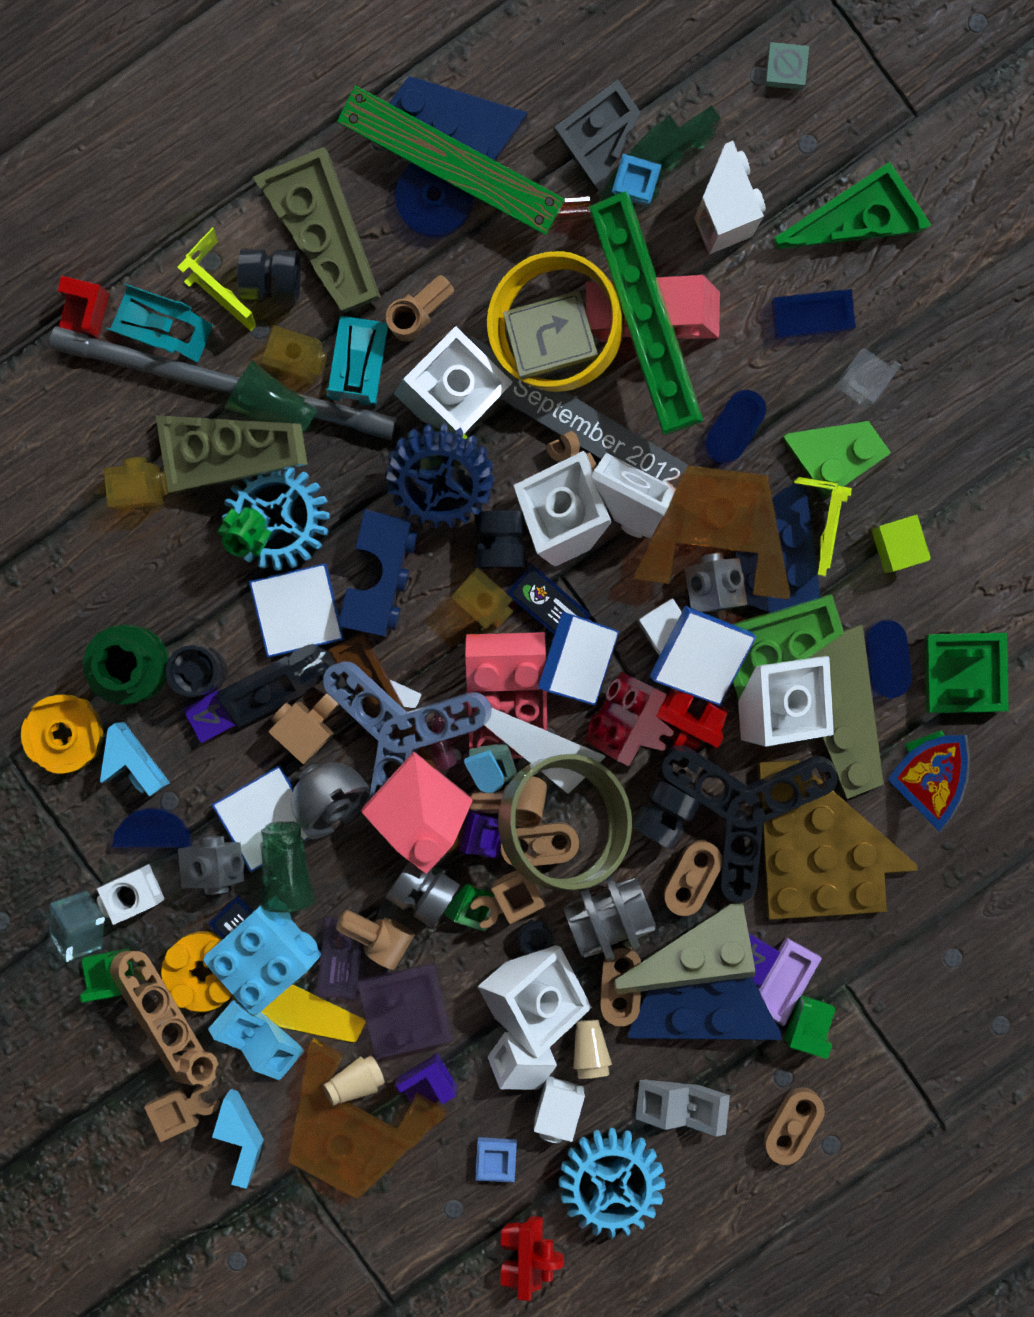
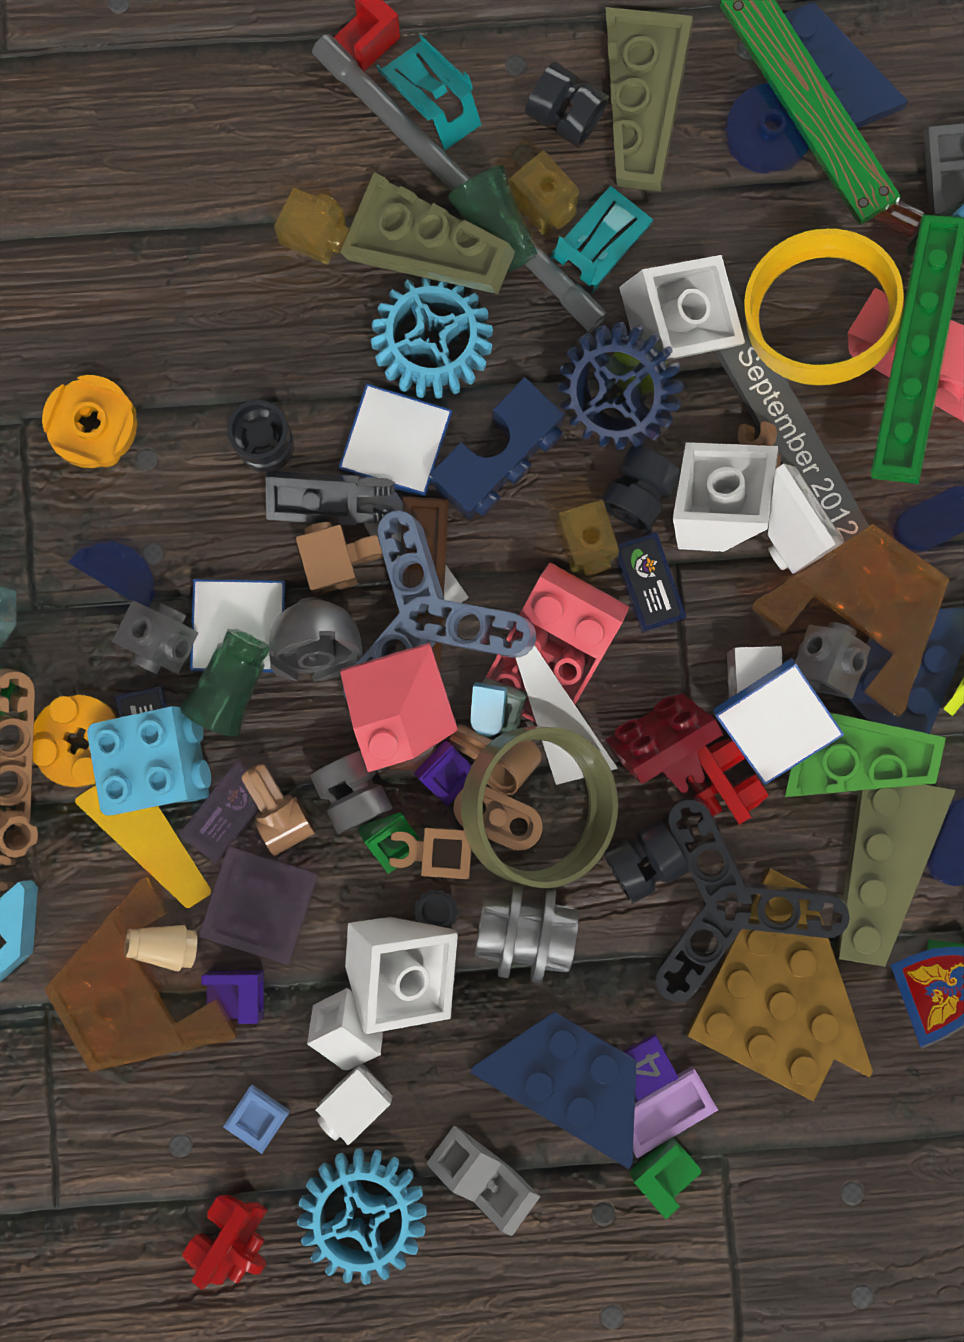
camera: 25 degrees right, 5 degrees down
dark green piece [83,625,169,705] -> none
white brick [97,864,165,925] -> none
medium azure slope [100,722,171,796] -> none
neon yellow piece [177,227,256,331] -> none
dark purple tile [183,690,236,743] -> none
medium azure slope [208,1000,305,1080] -> none
green gear [217,507,272,557] -> none
medium nougat axle [386,275,455,342] -> none
clear pink arm [430,713,458,769] -> none
olive piece [503,291,598,379] -> none
white tile [538,611,619,705] -> none
tan cone [573,1019,612,1079] -> none
medium nougat plate [600,945,641,1027] -> none
olive wing [615,902,756,994] -> none
medium nougat plate [663,840,722,916] -> none
white slope [738,656,834,746] -> none
medium nougat plate [764,1087,825,1165] -> none

